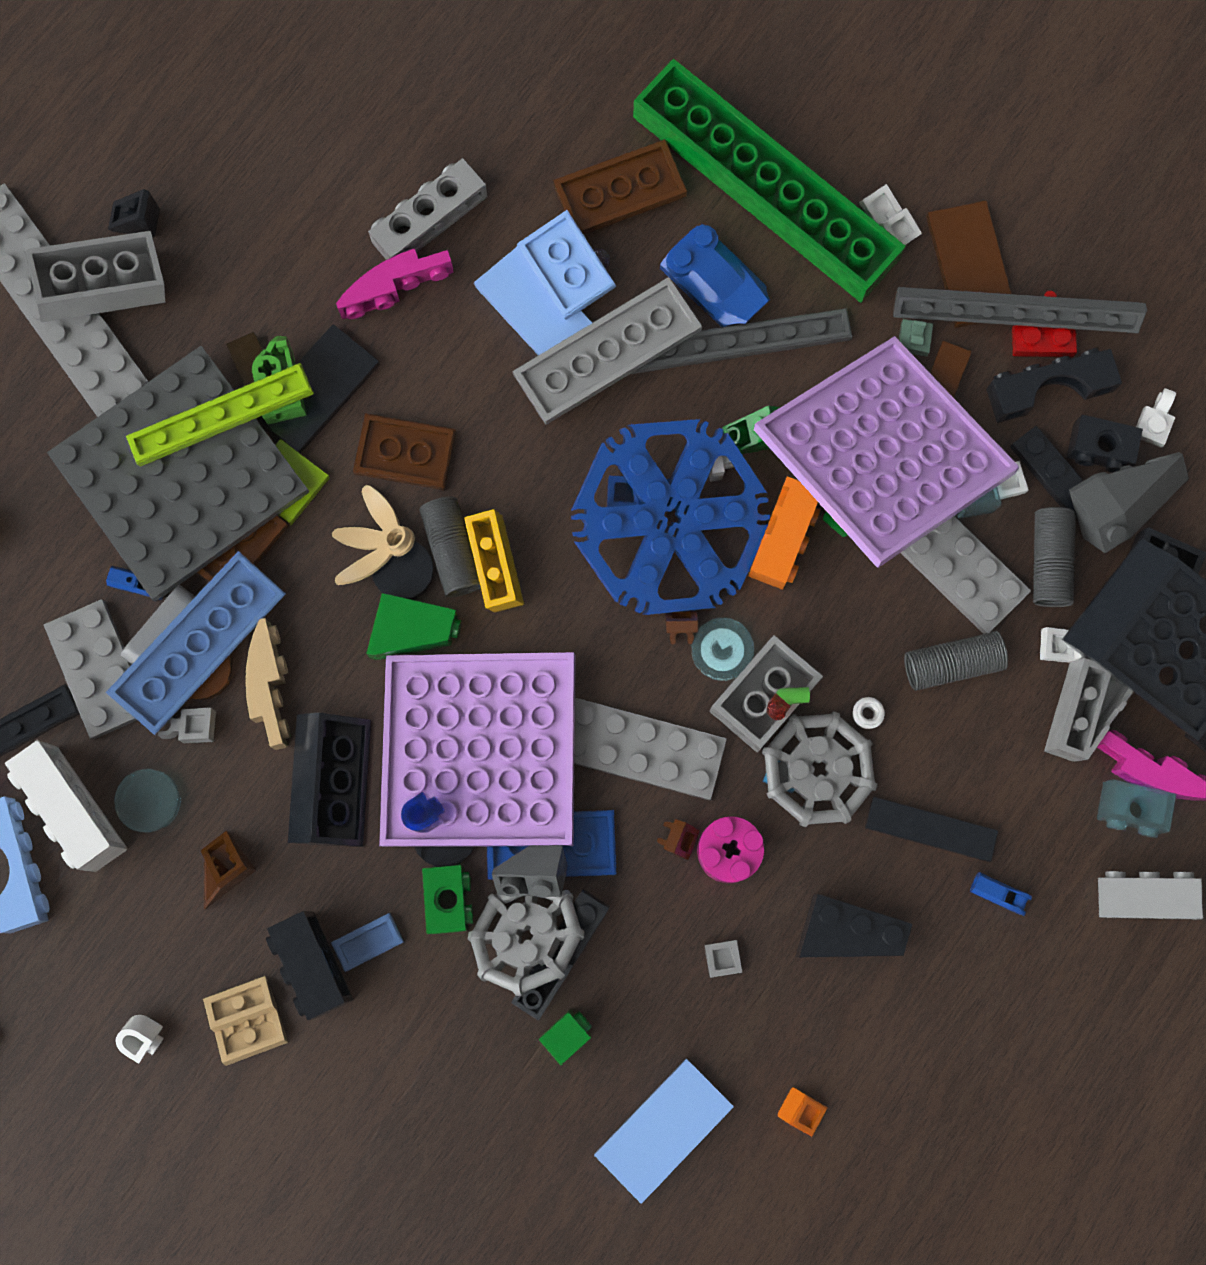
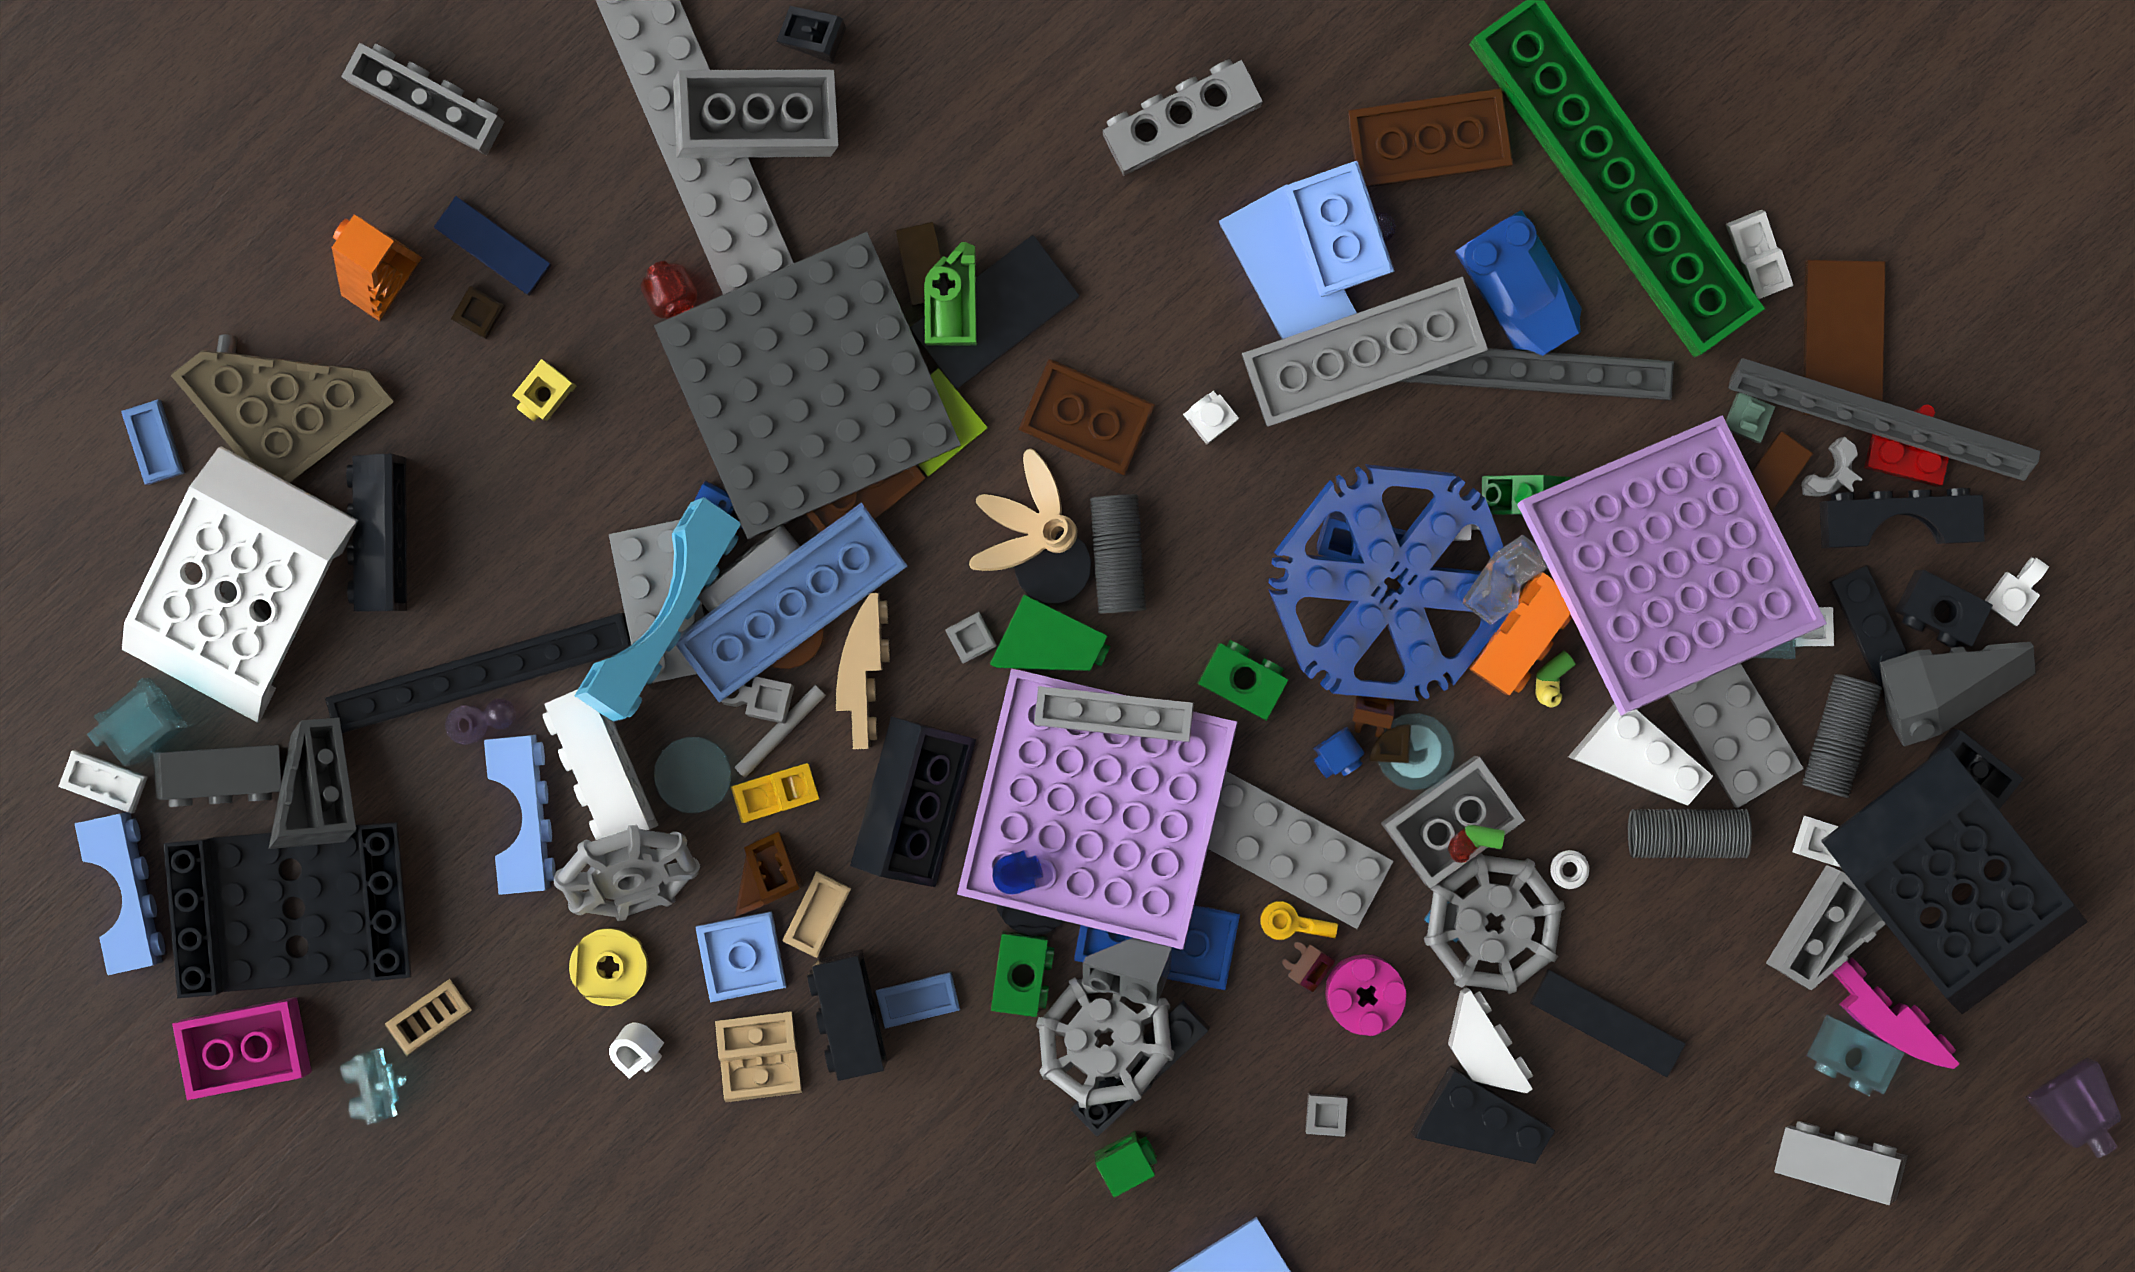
camera: 20 degrees right, 10 degrees up
lime tile [126,363,314,467] -> none
dark pink slope [336,248,454,320] -> none
yellow brick [464,509,524,613] -> none
blue bar [970,872,1032,916] -> none
none -> light grey plate [554,825,700,921]
none -> light yellow plate [569,928,648,1006]
none -> medium azure arch [574,497,741,721]
none -> clear red head [640,261,697,320]
none -> light blue tile [695,911,787,1002]
none -> yellow slope [731,763,819,823]
none -> light grey bar [734,685,826,778]
none -> tan tile [783,871,851,958]
none -> light grey tile [945,612,997,664]
none -> light grey plate [1034,686,1194,742]
none -> white brick [1183,390,1239,445]
none -> green brick [1197,640,1288,721]
none -> yellow plate [1260,901,1338,940]
none -> blue plate [1313,727,1365,779]
none -> dark brown tile [1369,724,1411,763]
none -> white slope [1448,987,1533,1093]
none -> clear slope [1463,535,1548,625]
none -> arm [1535,650,1576,708]
none -> white wedge [1568,703,1713,806]
none -> light grey piece [1801,437,1863,497]

